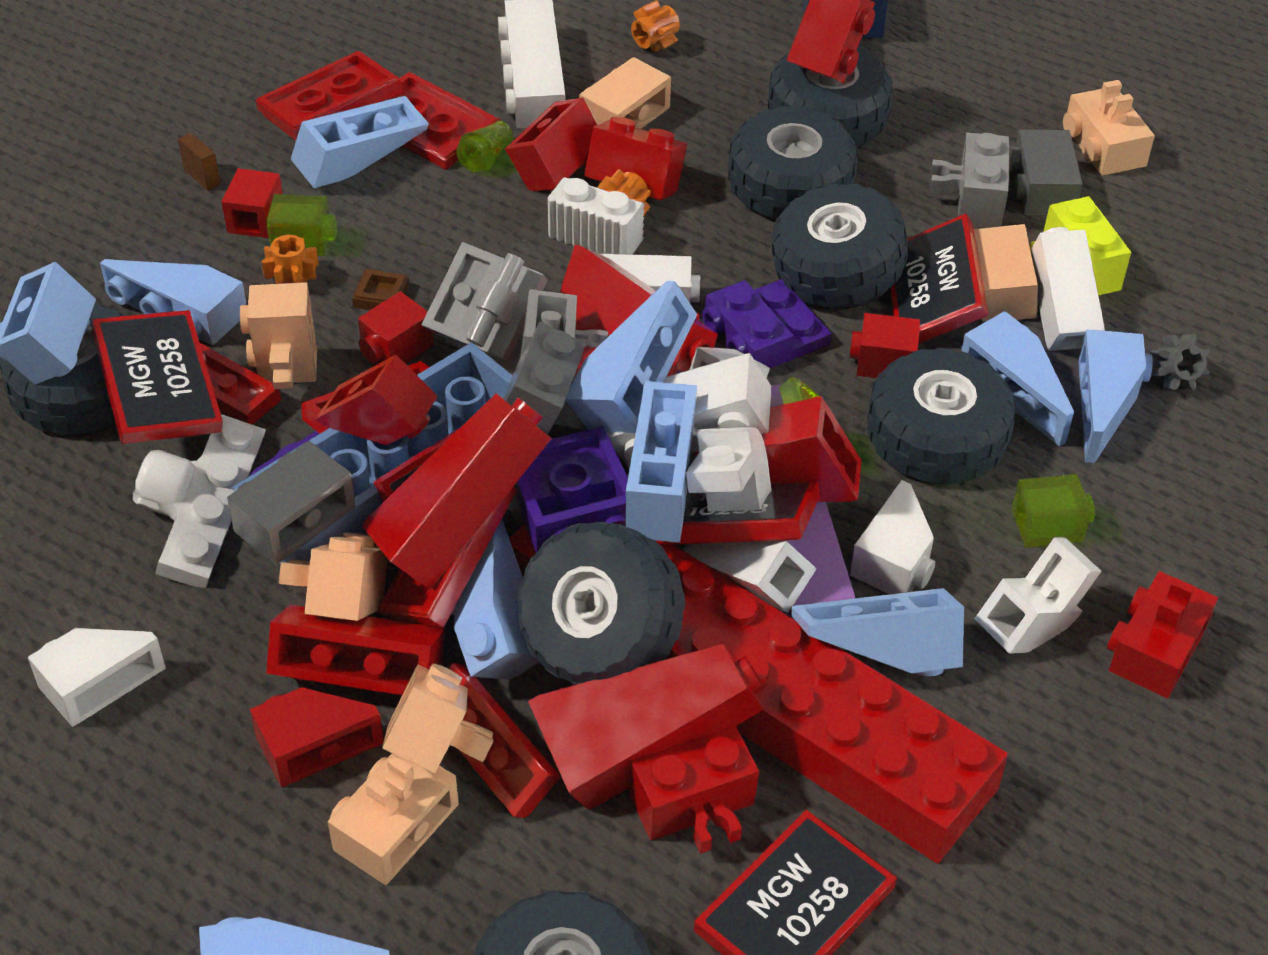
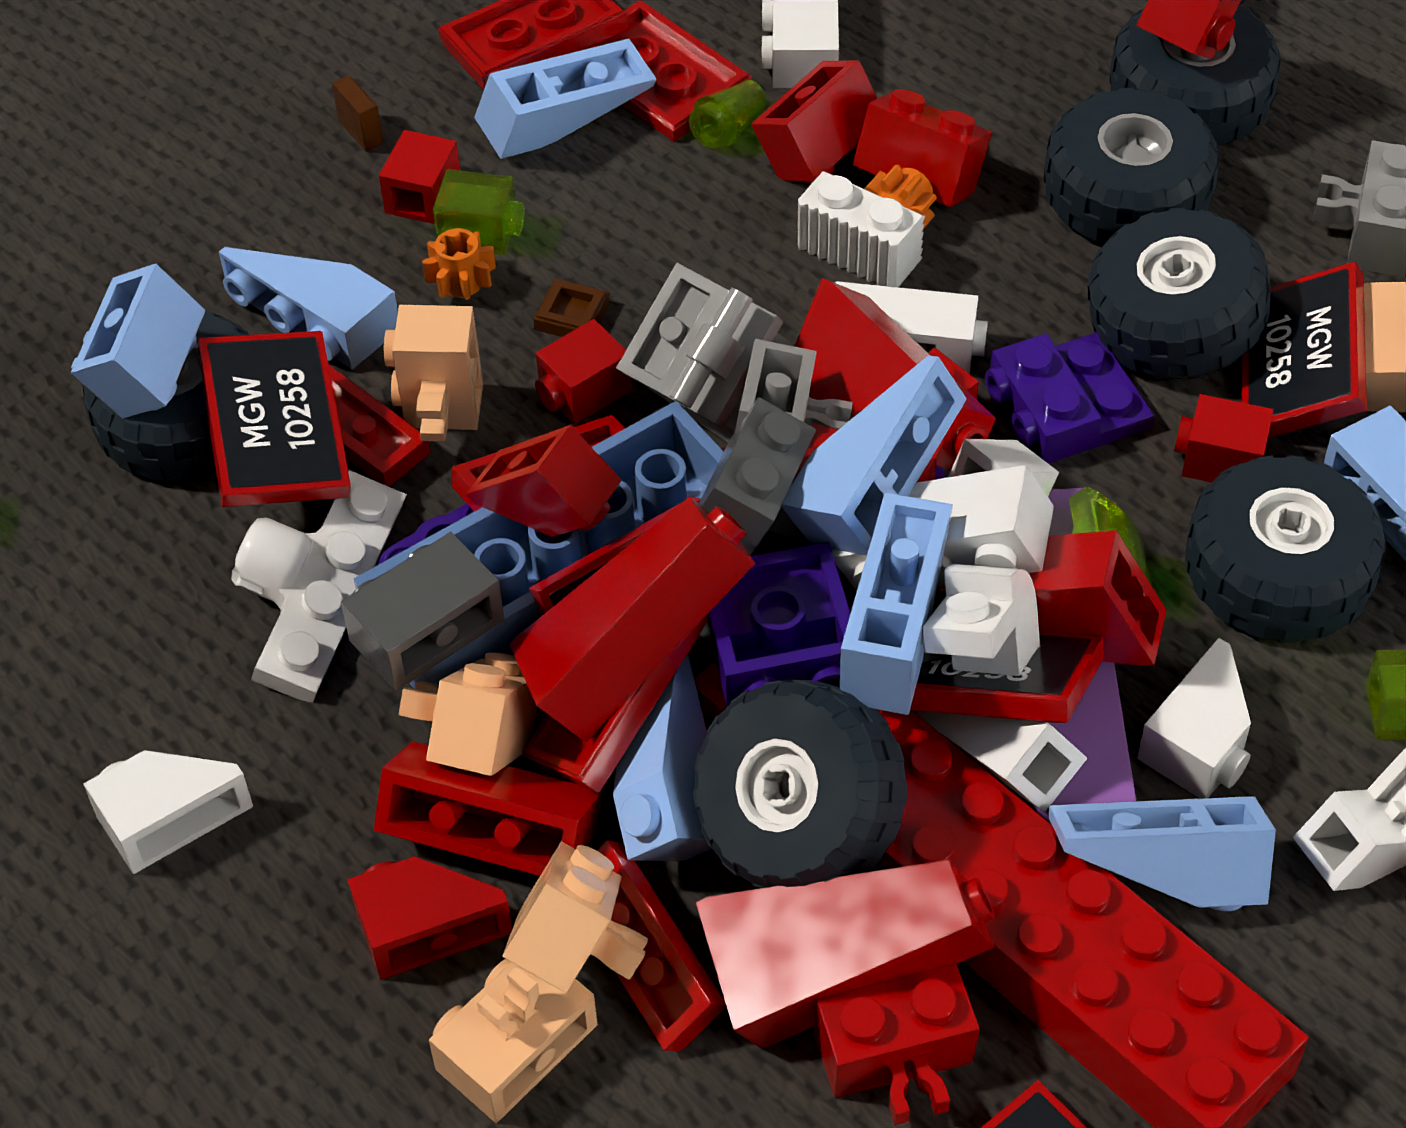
camera: 10 degrees right, 5 degrees up
light nougat brick [579,57,671,129] -> none

